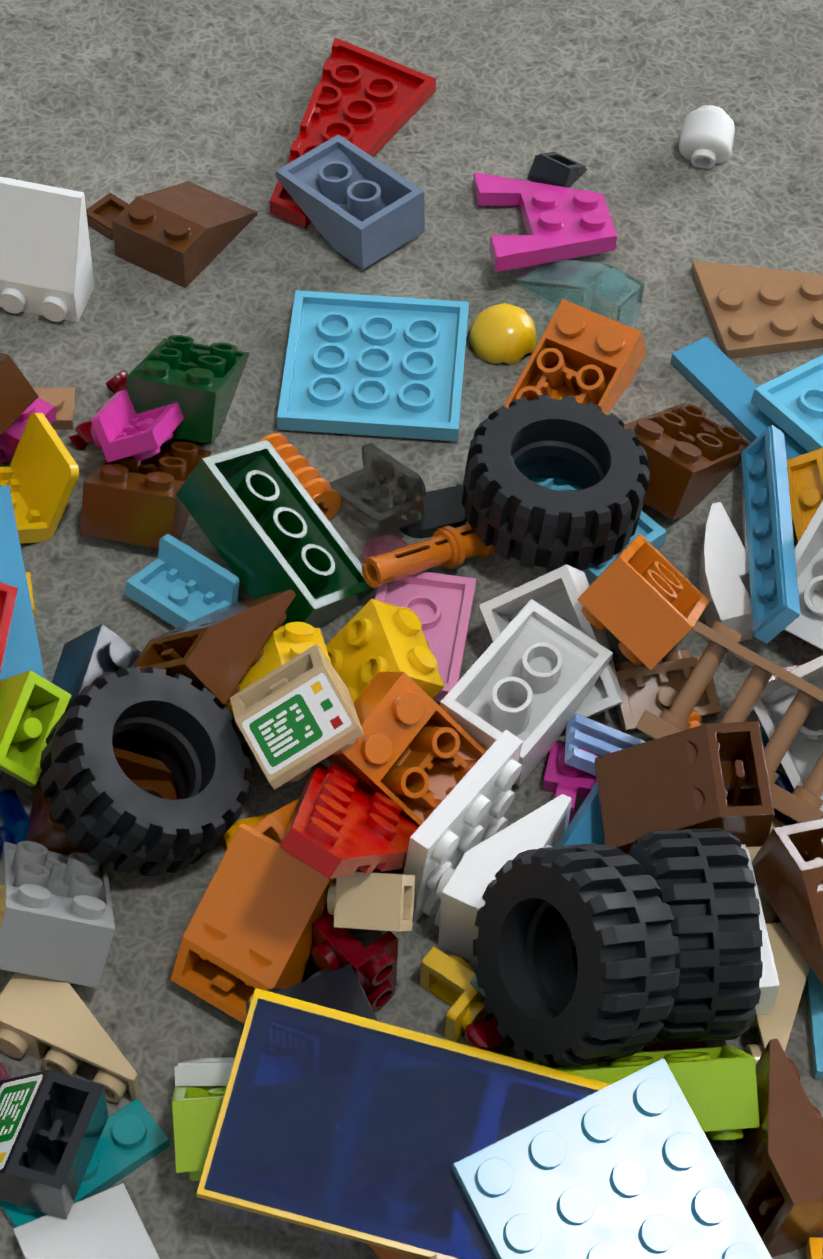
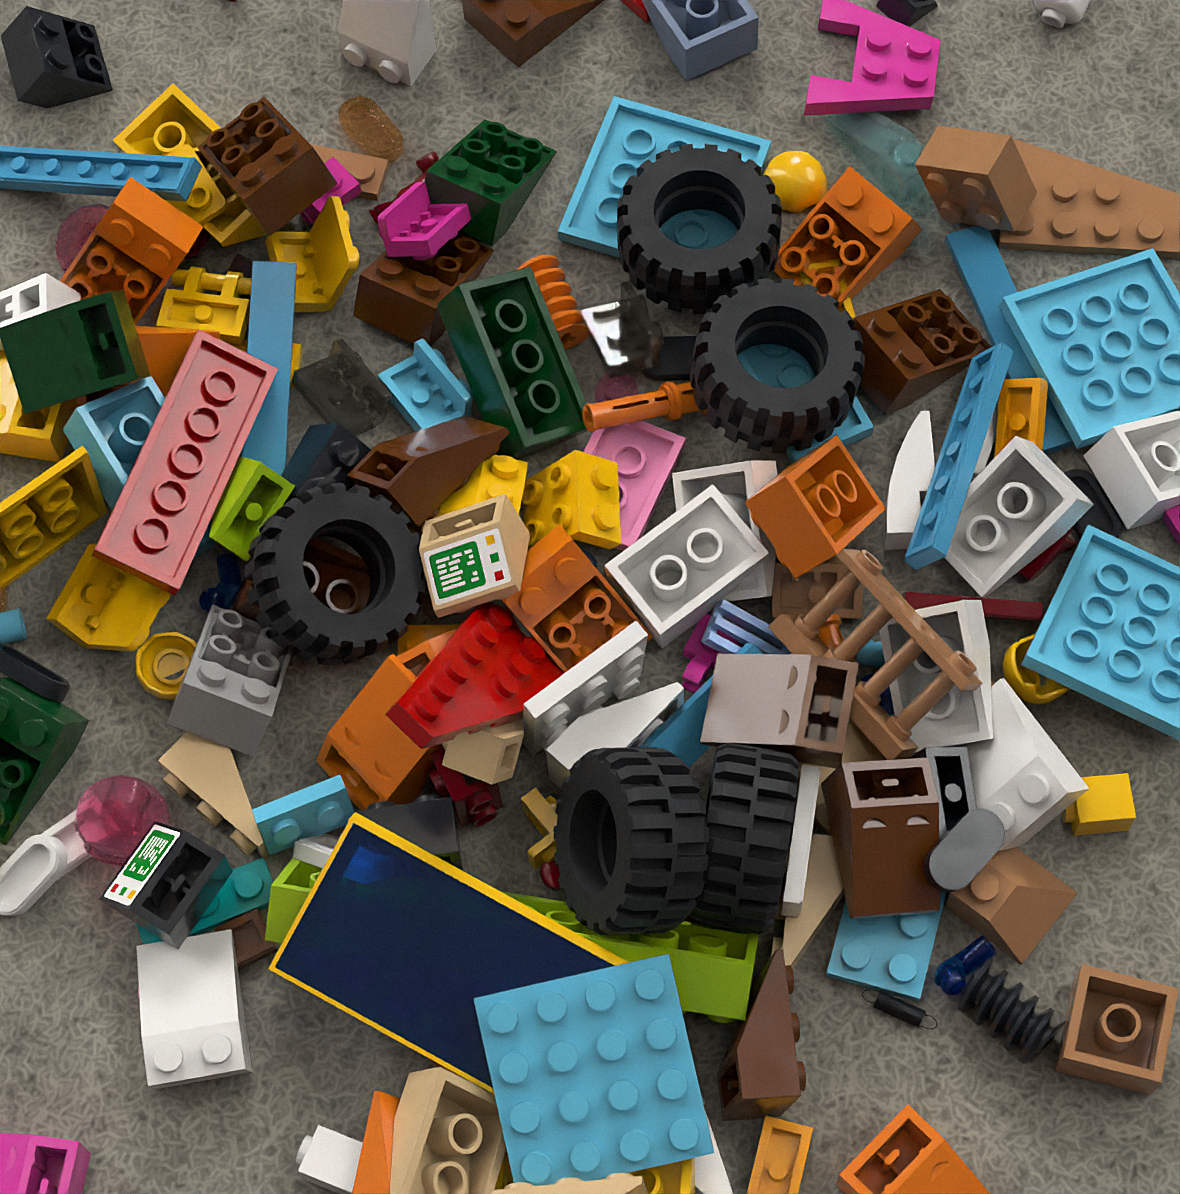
camera: 20 degrees right, 15 degrees up
none -> reddish brown tile [214,908,278,971]
none -> medium azure bracket [252,775,354,855]
none -> clear smoke bracket [291,338,392,436]
none -> clear orange tile [339,96,404,164]
none -> black tyre [617,144,782,314]
none -> medium nougat brick [915,126,1037,232]

